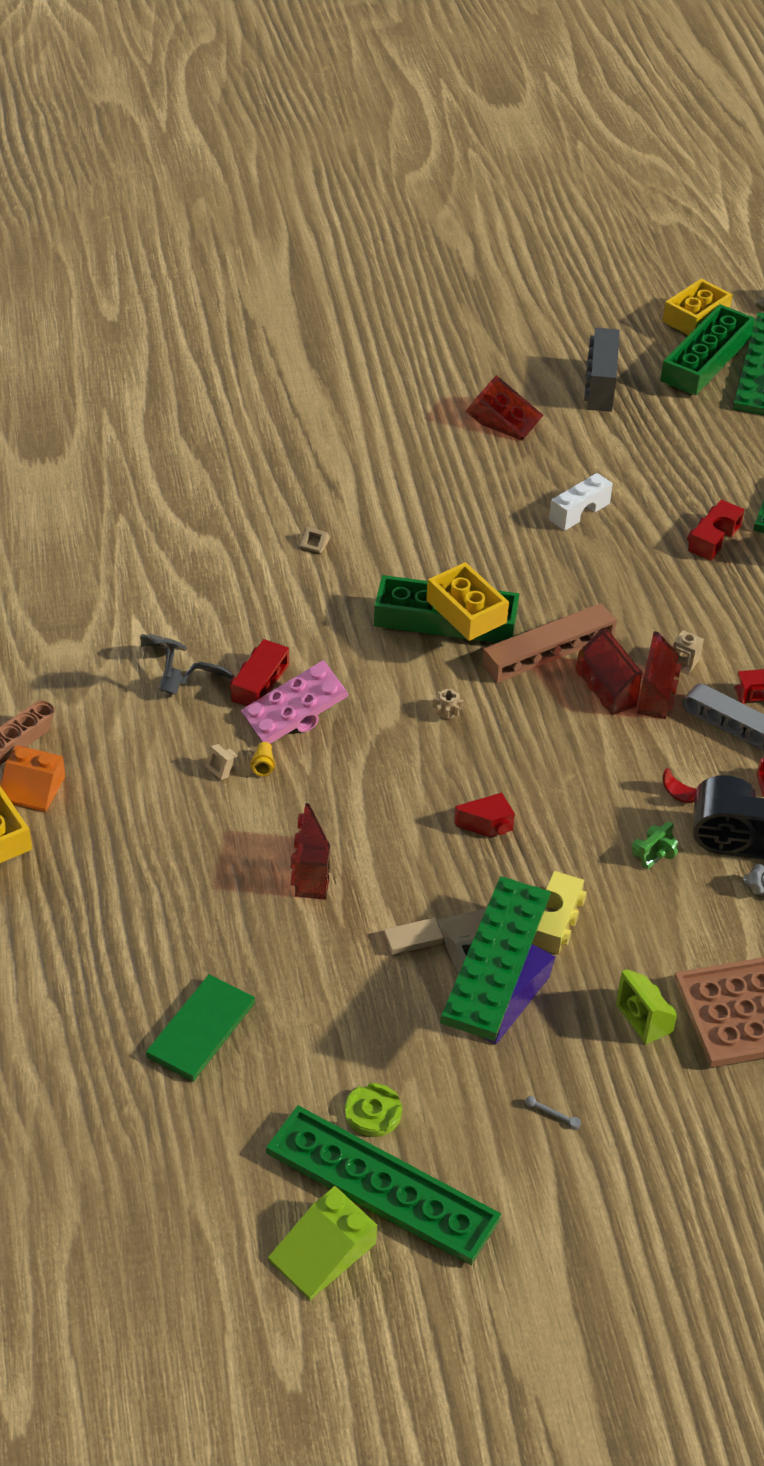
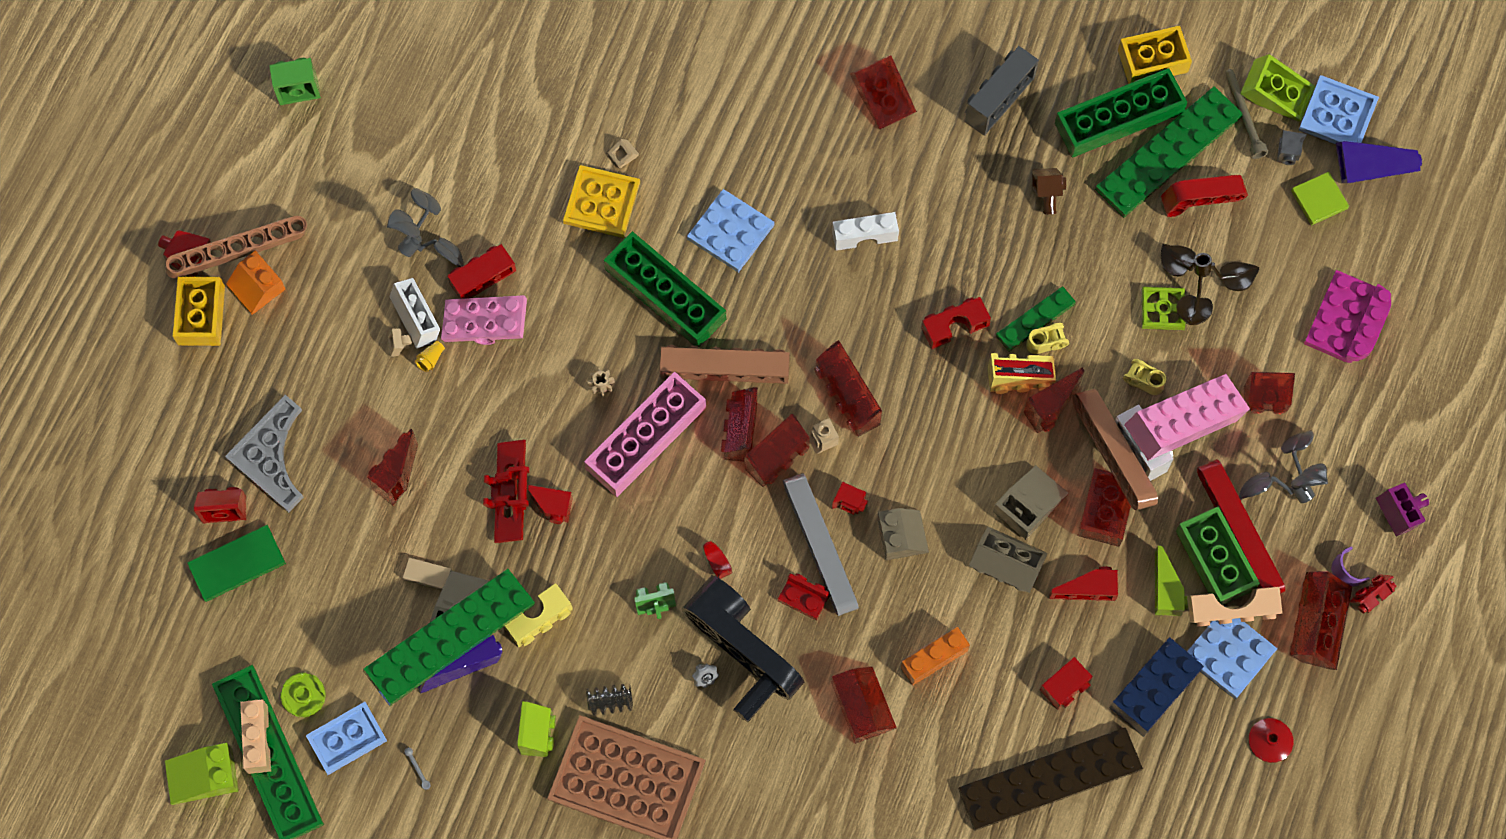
camera: 35 degrees right, 25 degrees up
yellow brick [426,562,509,641] -> none
none -> red slope [194,487,246,523]
none -> light grey plate [225,395,304,513]
none -> light nougat arch [240,700,271,774]
none -> light blue plate [306,702,387,775]
none -> white brick [390,278,440,348]
none -> red piece [483,439,530,543]
none -> yellow plate [563,165,640,238]
none -> bright pink brick [584,372,706,497]
none -> clear smoke piece [586,684,633,716]
none -> light blue plate [687,189,775,273]
none -> clear red slope [814,340,882,437]
none -> reddish brown brick [1032,168,1066,215]

